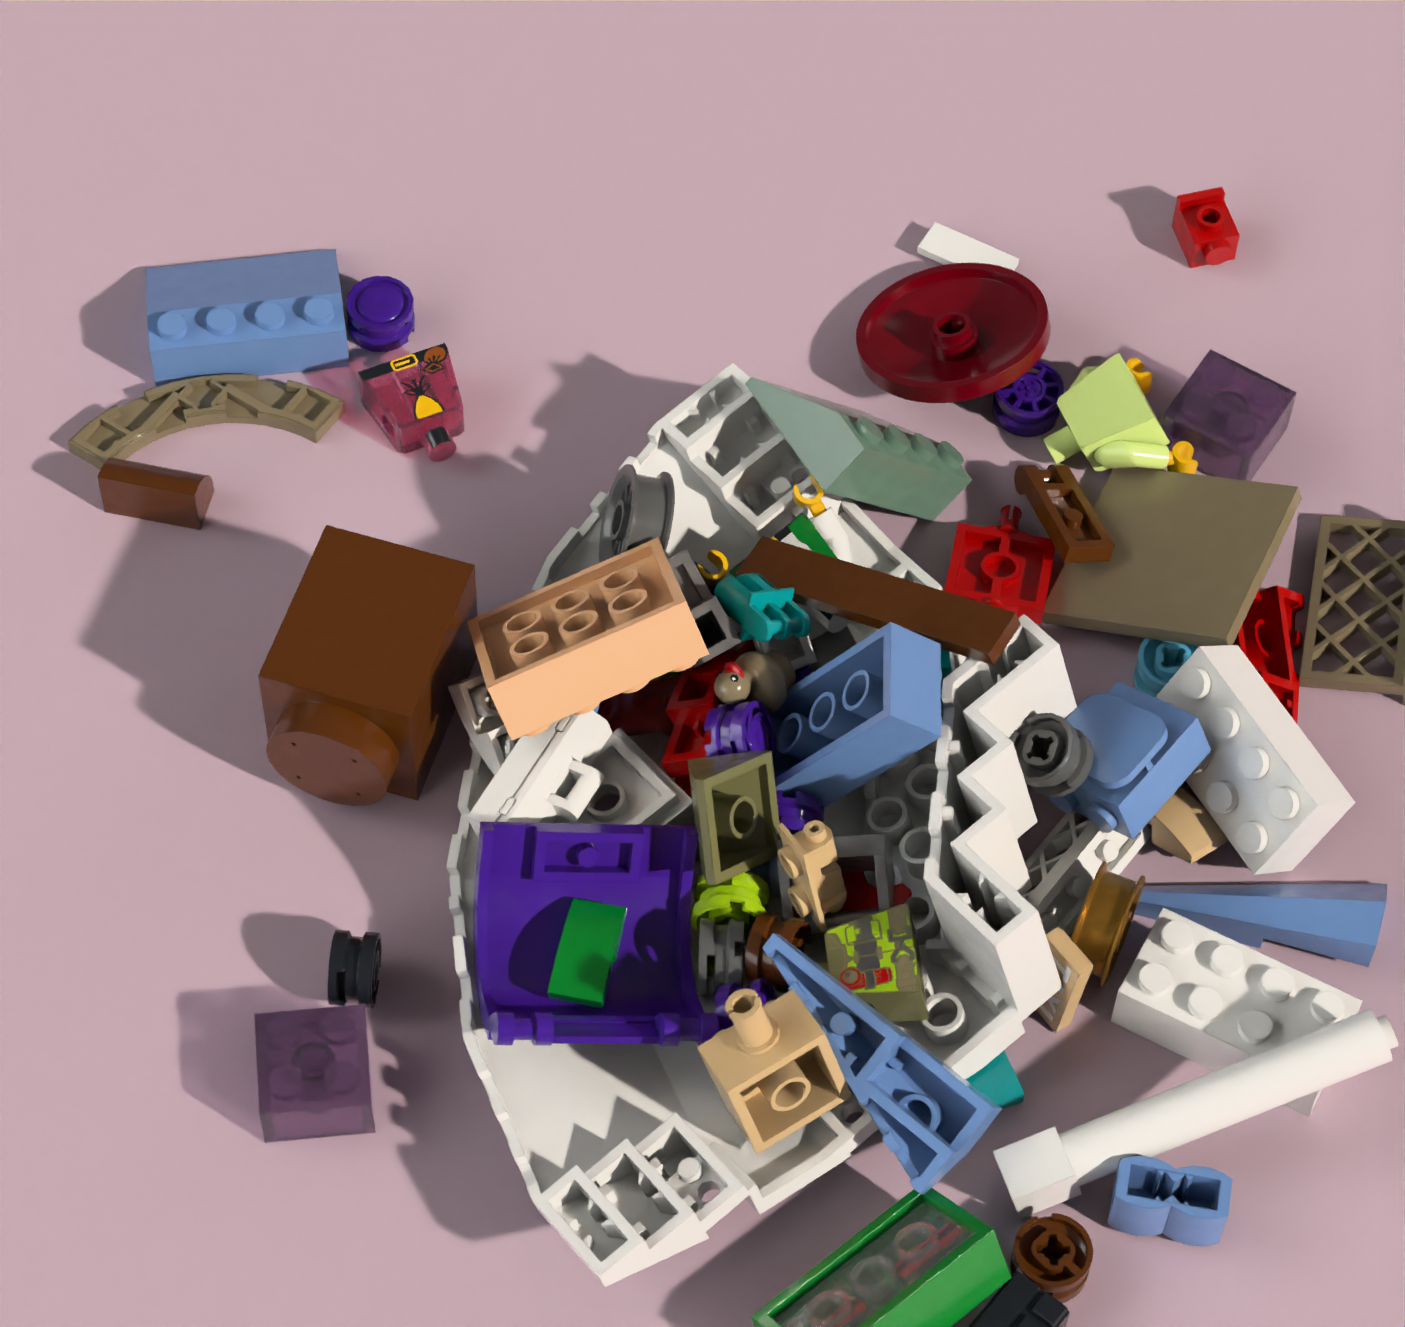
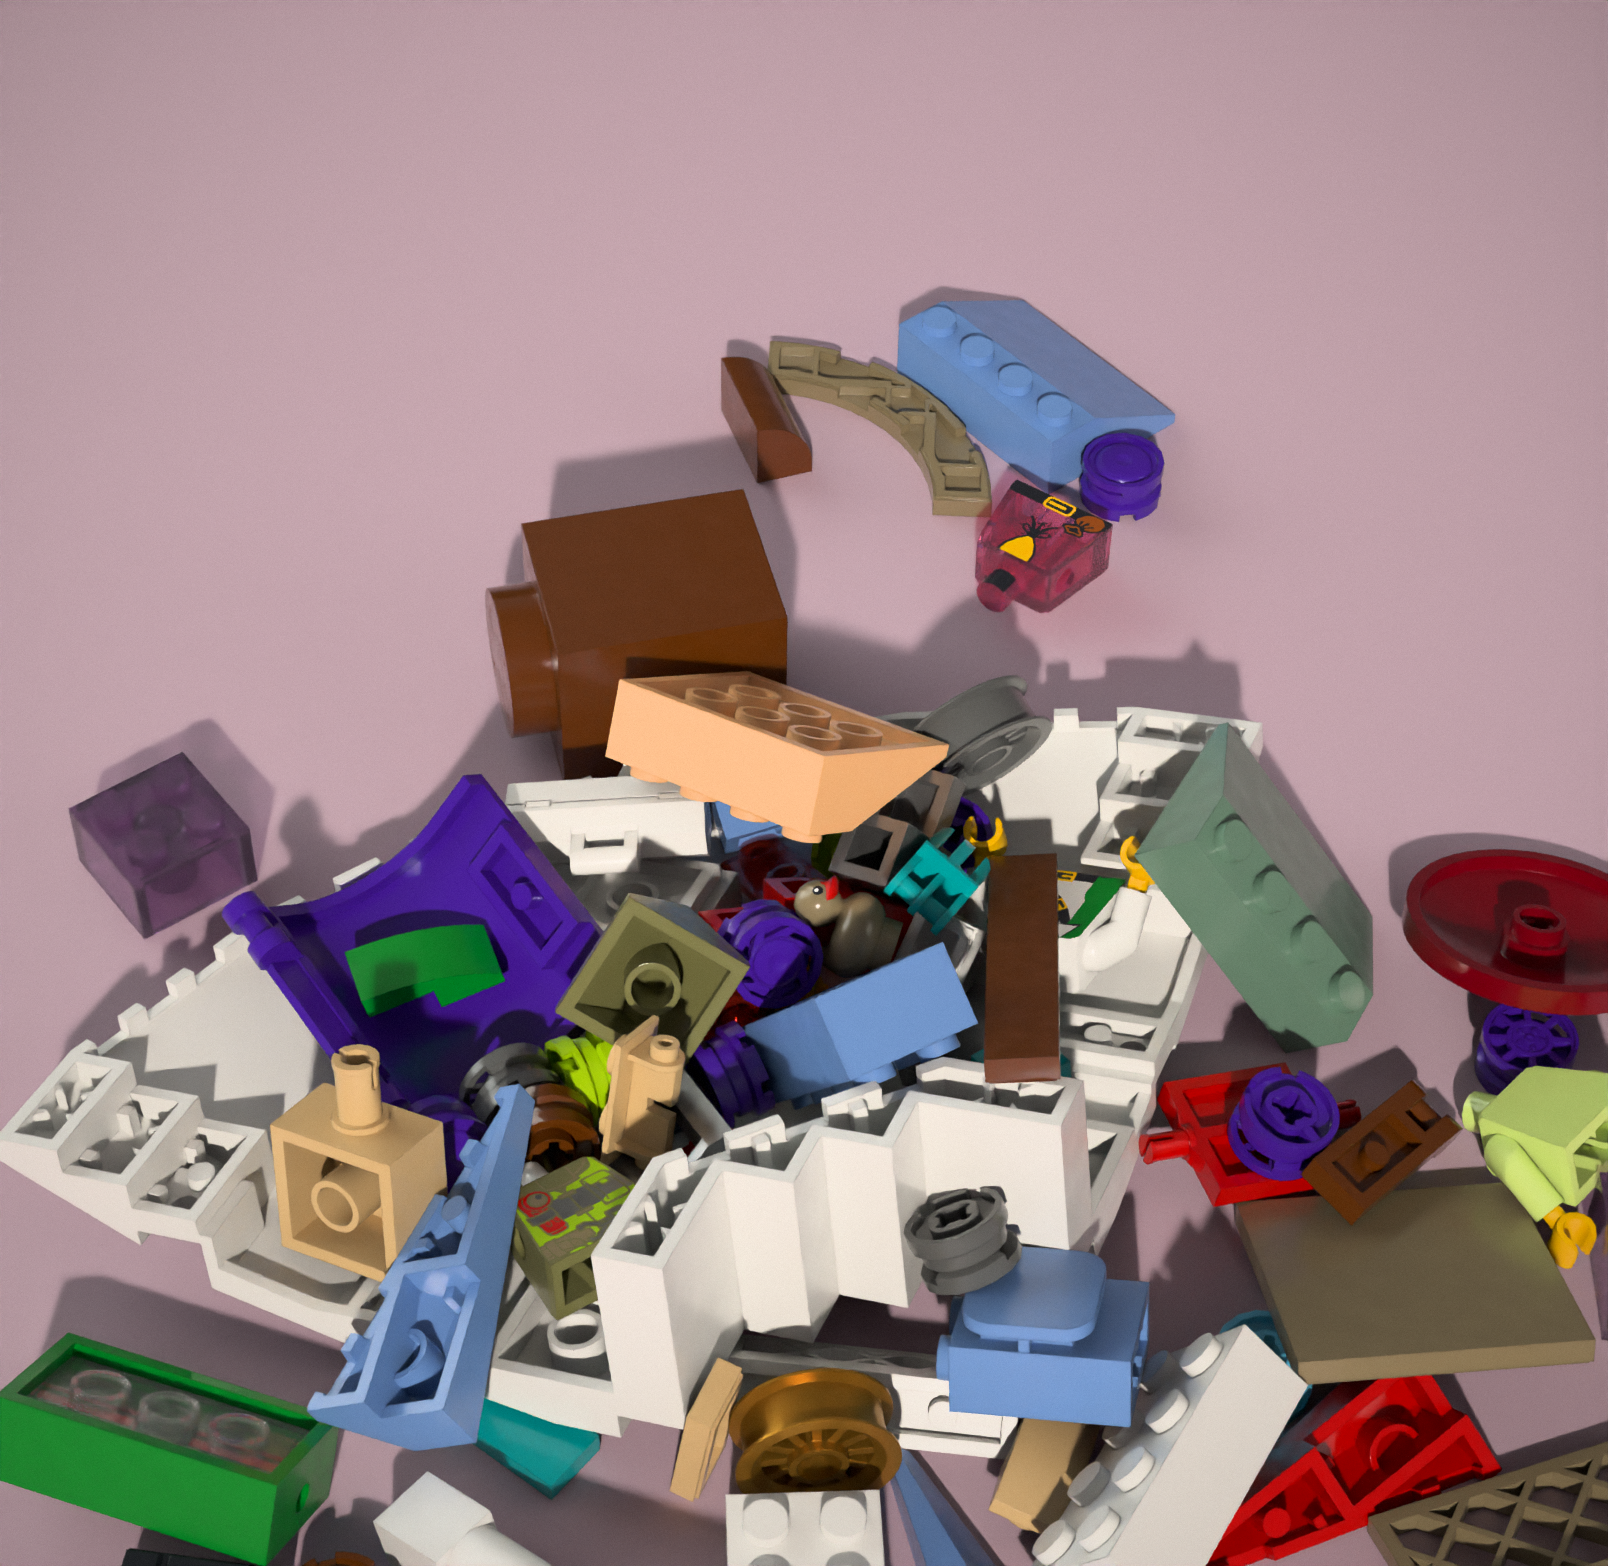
camera: 60 degrees right, 10 degrees down
black wheel [328,929,382,1008] -> none
none -> dark purple wheel [1227,1067,1340,1181]

